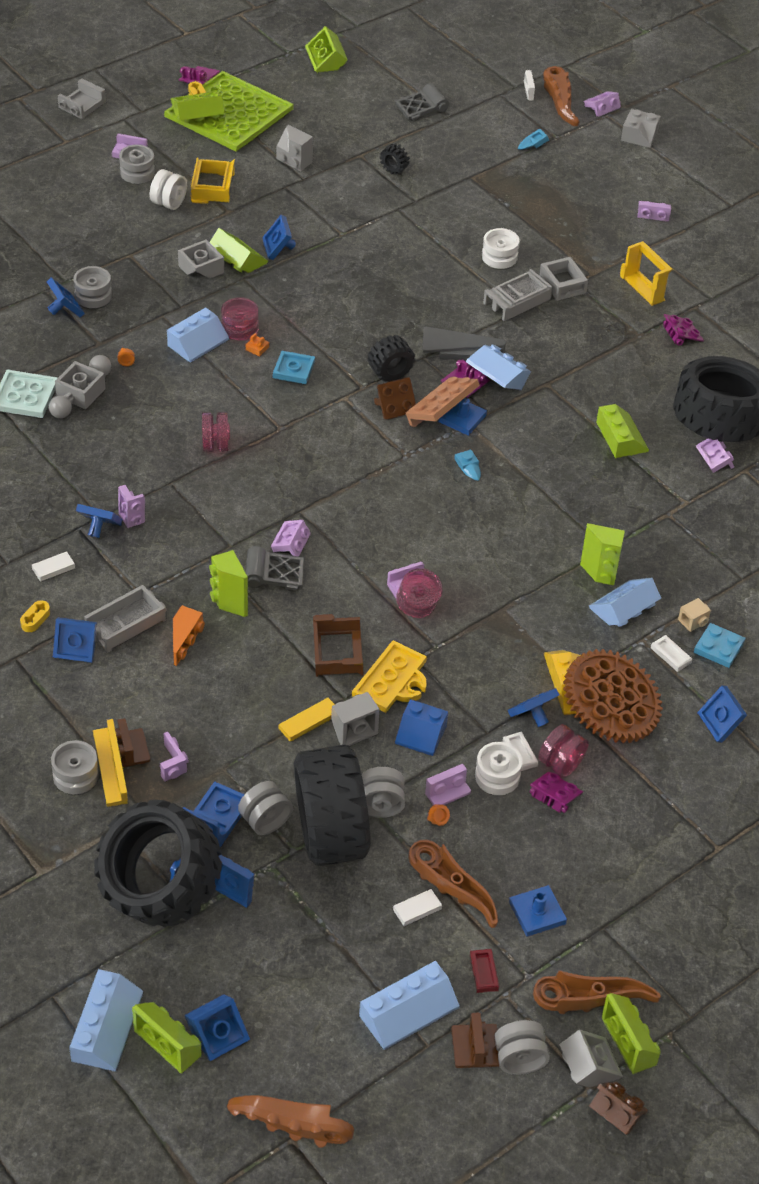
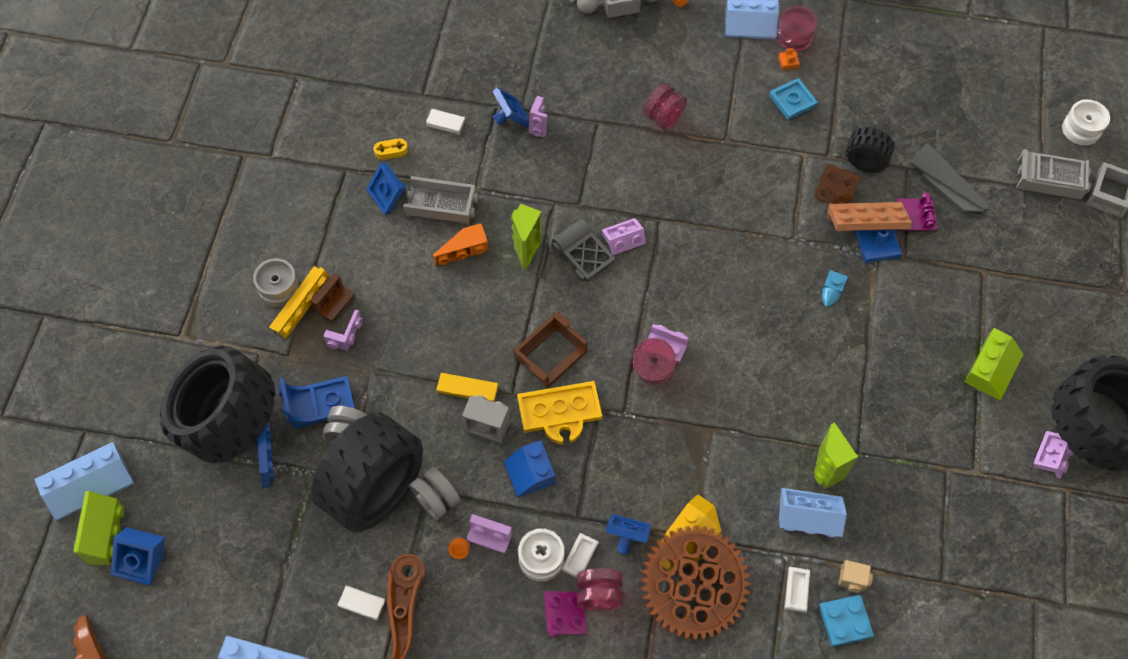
camera: 50 degrees right, 15 degrees up
light blue slope [466,344,531,390] -> none

